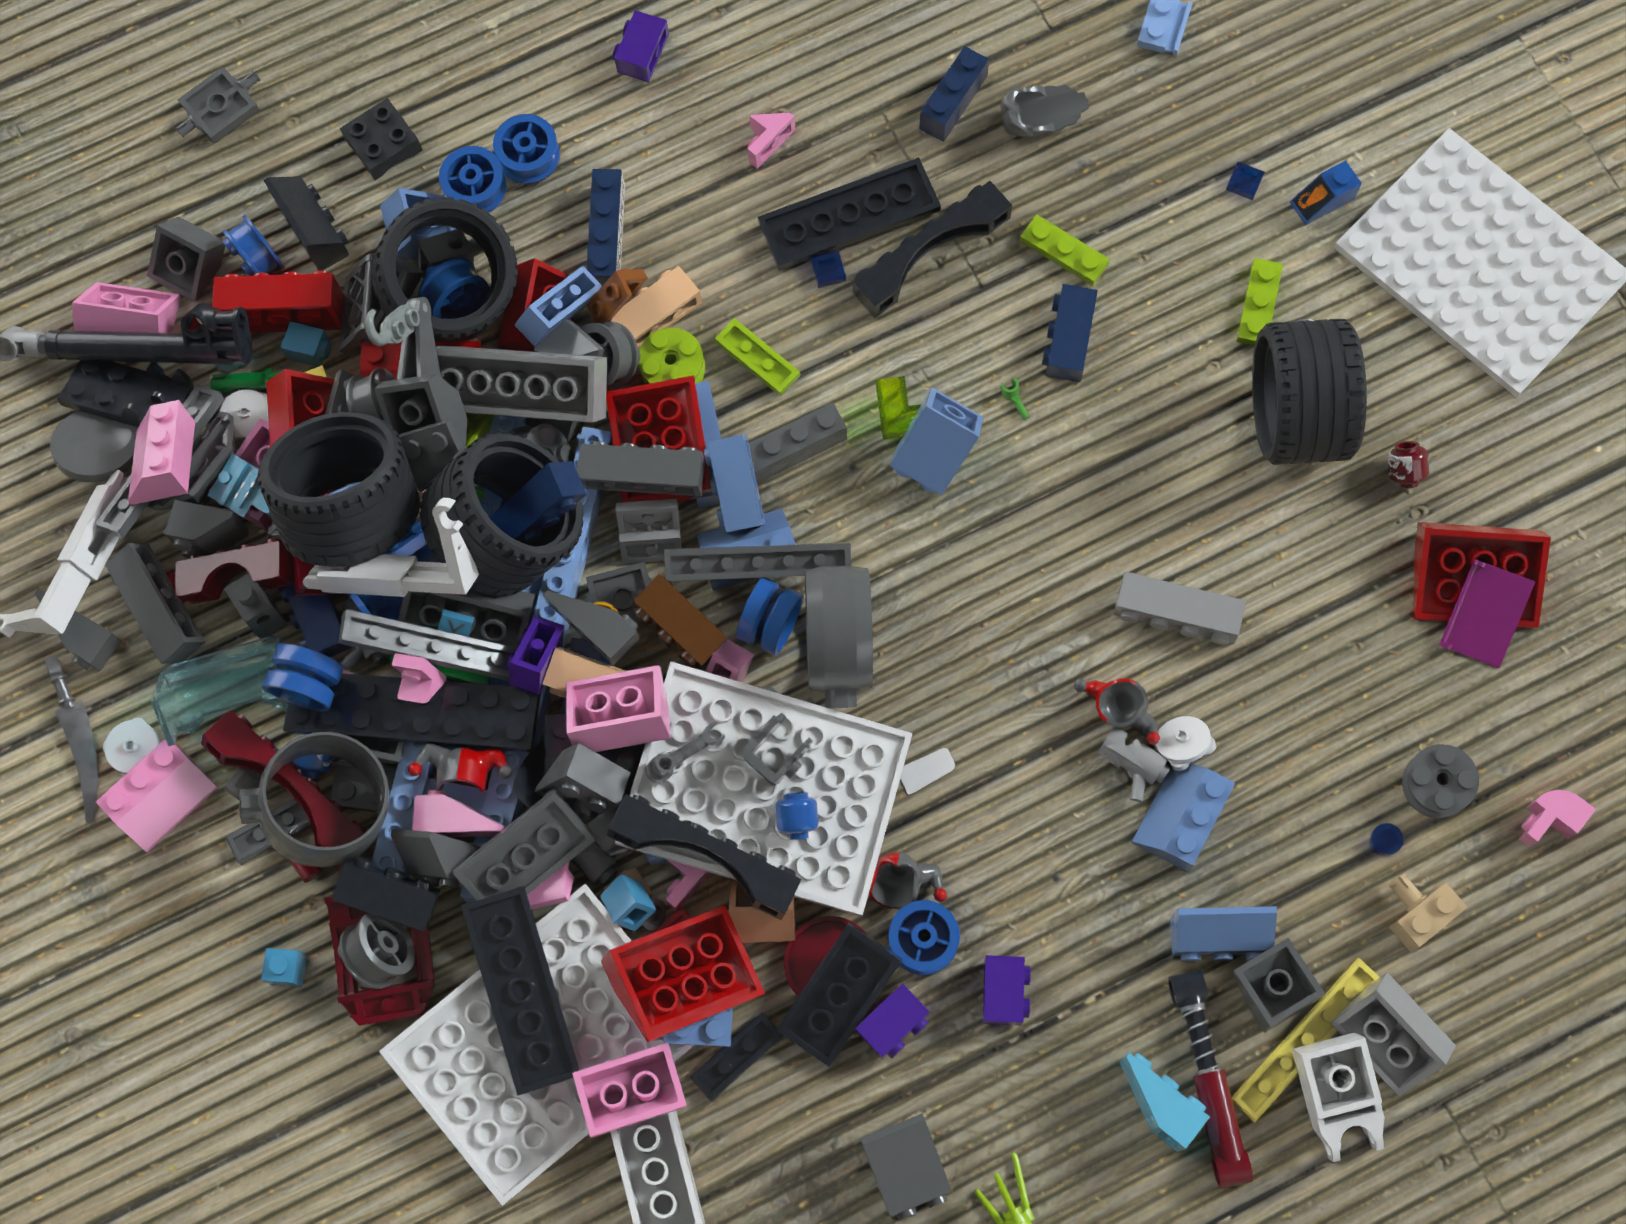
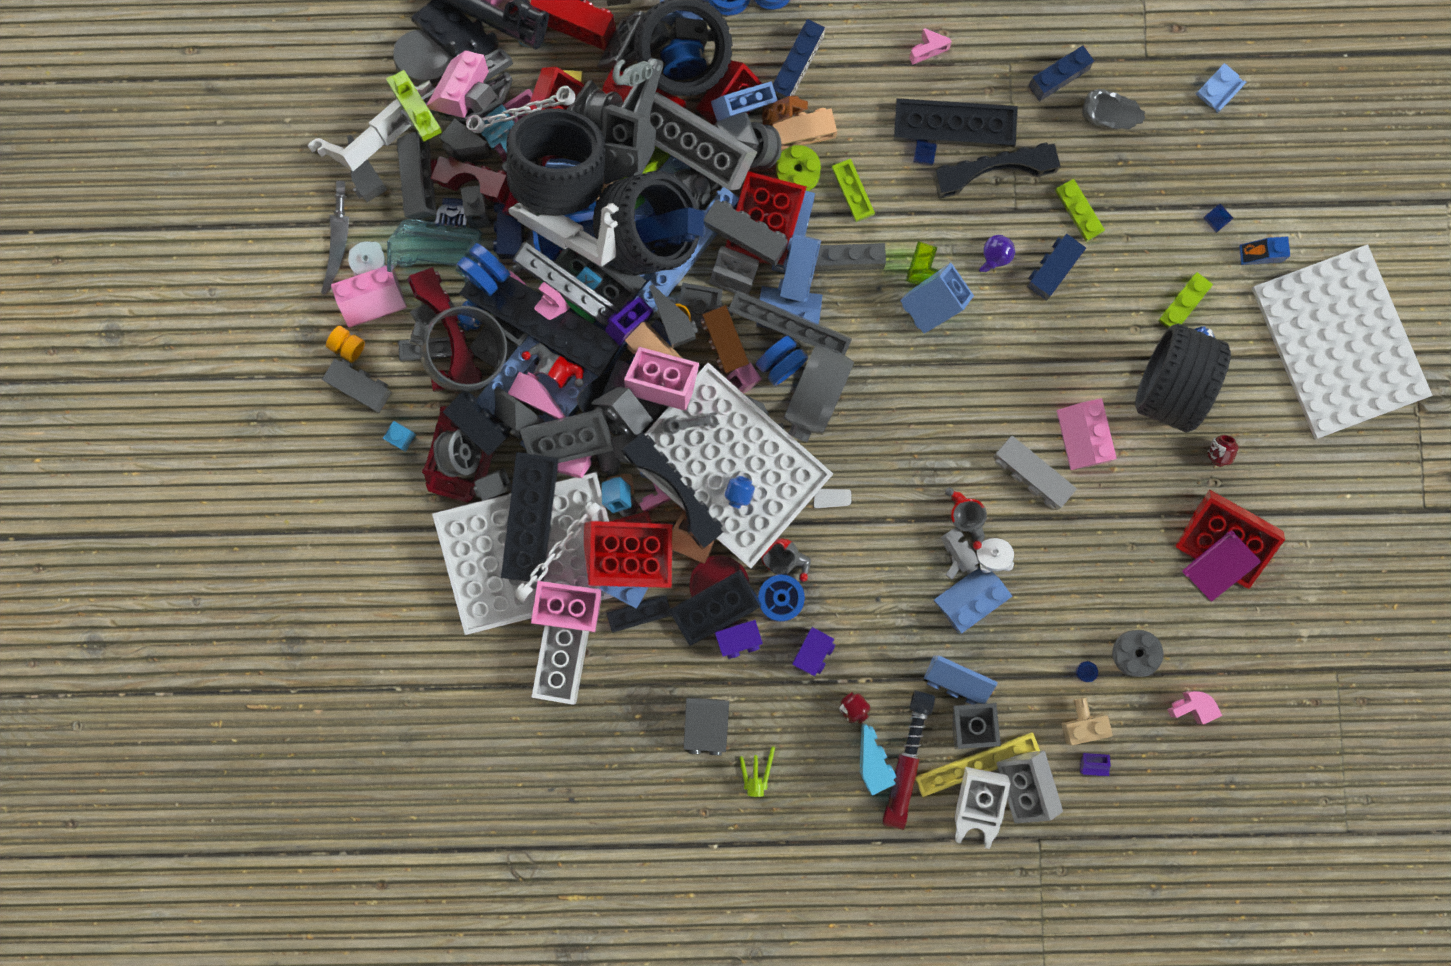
camera: 25 degrees right, 10 degrees up
green axle [210,368,299,393] -> none
white piece [220,389,269,441] -> none
dark azure brick [280,321,331,367] -> none
dark grey piece [742,713,813,785] -> none
bright green hand [1001,377,1030,420] -> none
none -> dark grey brick [322,359,392,413]
none -> light orange wheel [326,326,365,363]
none -> lime hinge [386,70,442,142]
none -> dark blue piece [435,198,467,228]
none -> dark grey piece [465,81,497,113]
none -> white piece [466,86,575,134]
none -> dark grey slope [474,468,512,501]
none -> white piece [515,501,602,603]
none -> dark red head [839,692,871,725]
none -> dark purple hat [979,235,1015,272]
none -> bright pink slope [1056,398,1117,470]
none -> dark purple piece [1080,753,1111,776]

